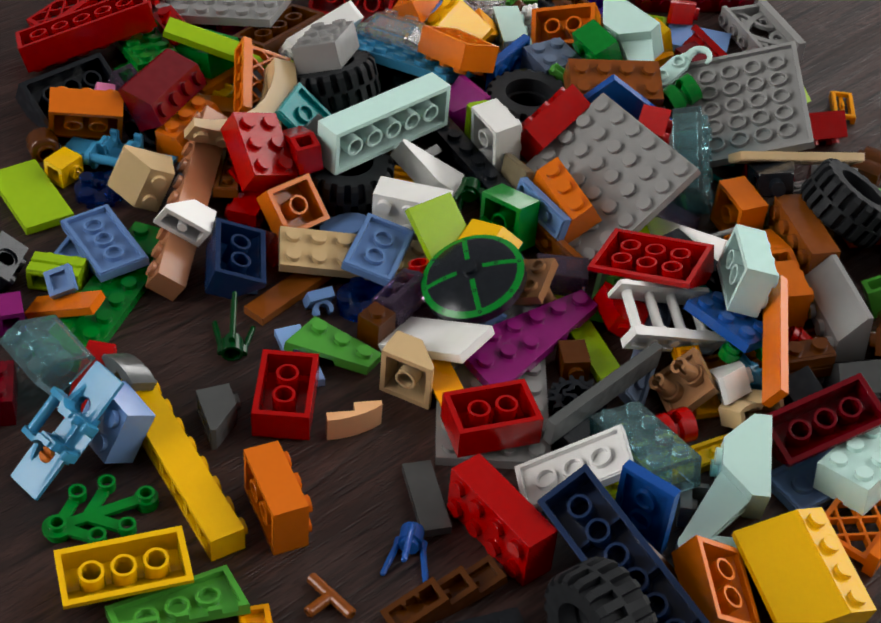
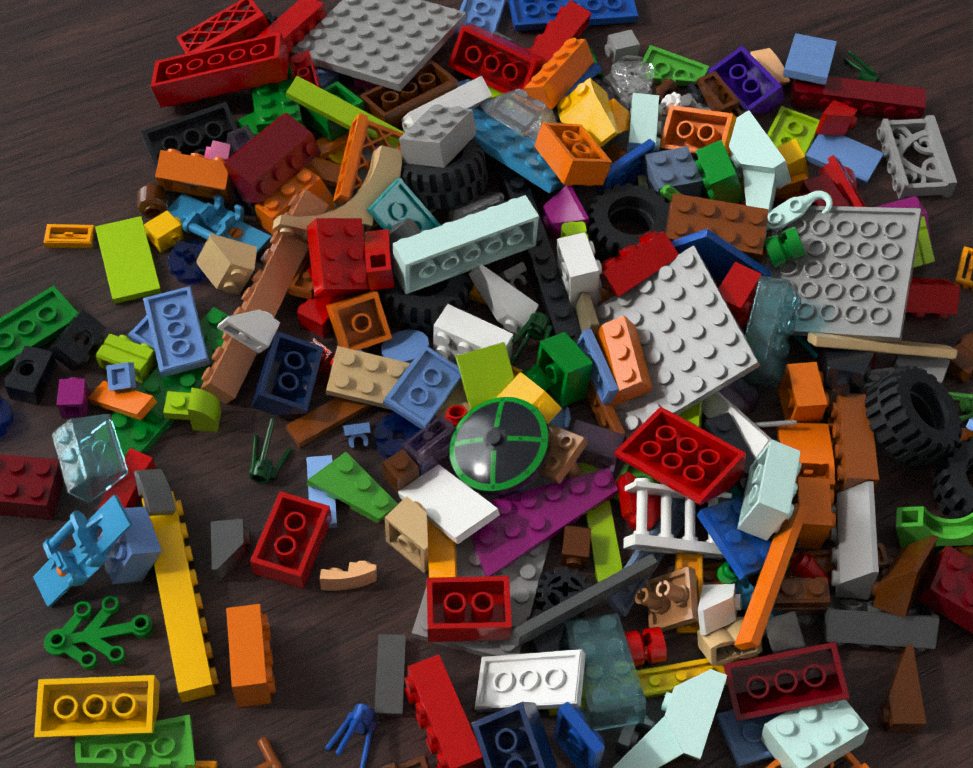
camera: 15 degrees right, 15 degrees up
none -> lime brick [163,388,222,432]

